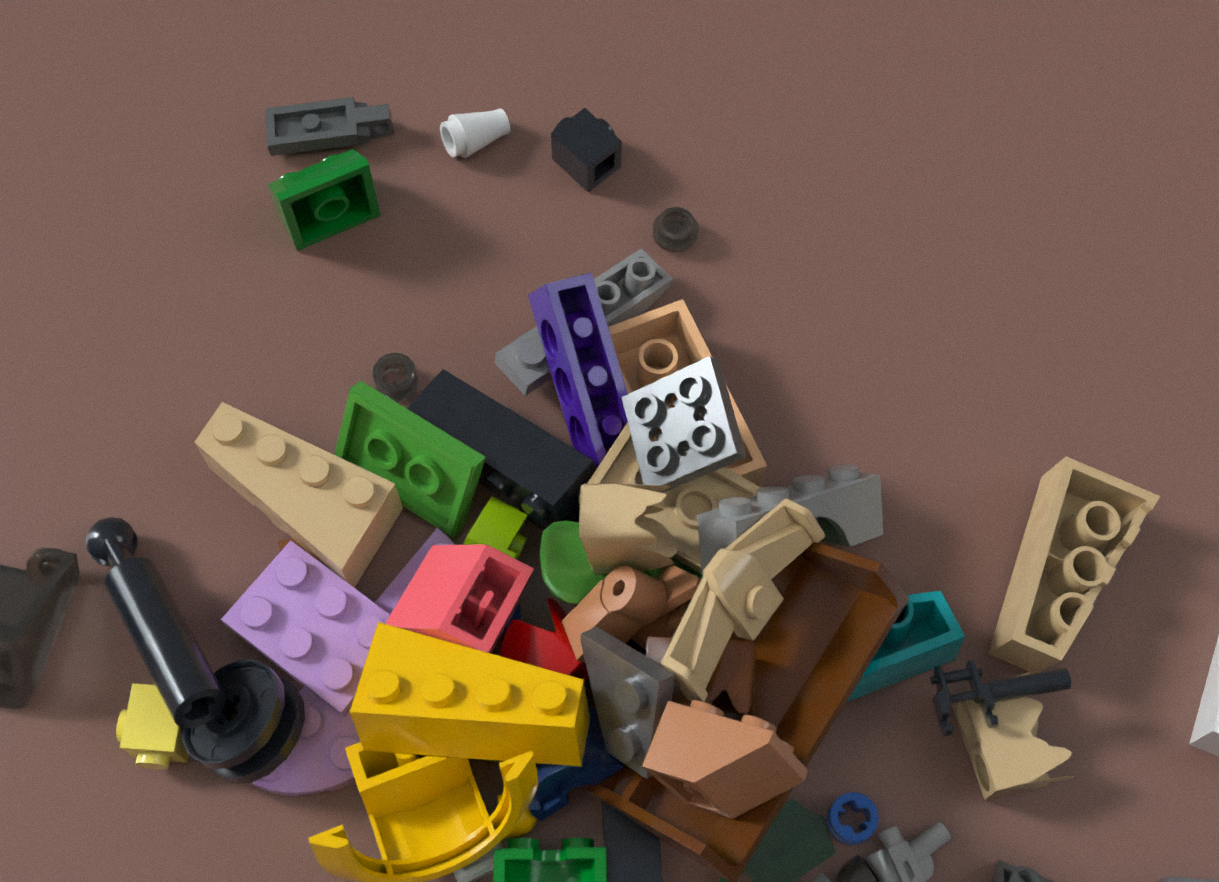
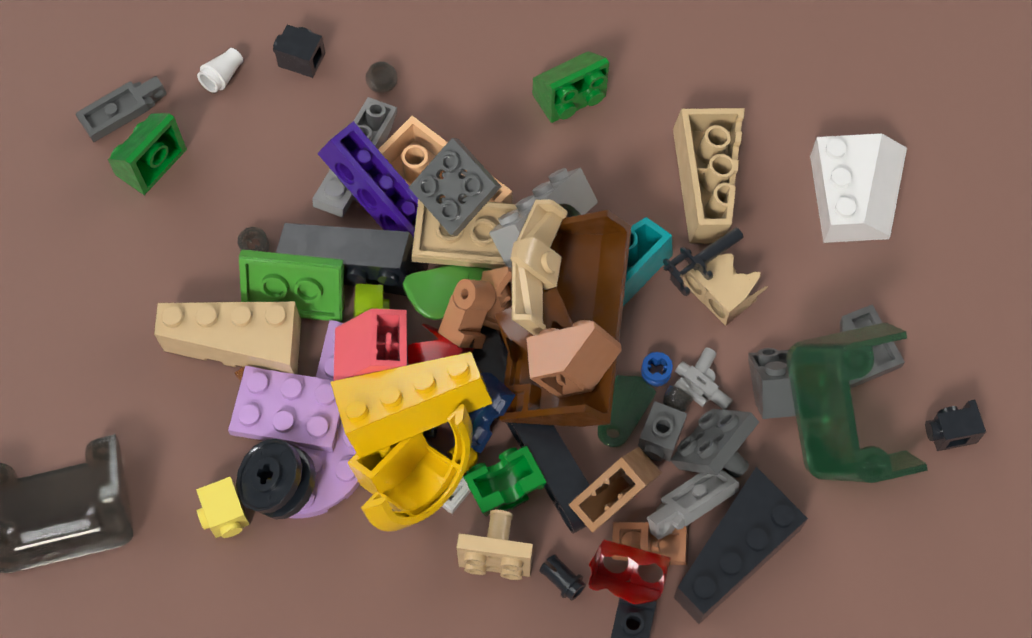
camera: 25 degrees left, 0 degrees up
black piece [85,517,227,728] -> none
tan piece [579,483,678,575] -> none
flat silver wing [580,627,675,779] -> none
none -> green slope [532,51,609,123]

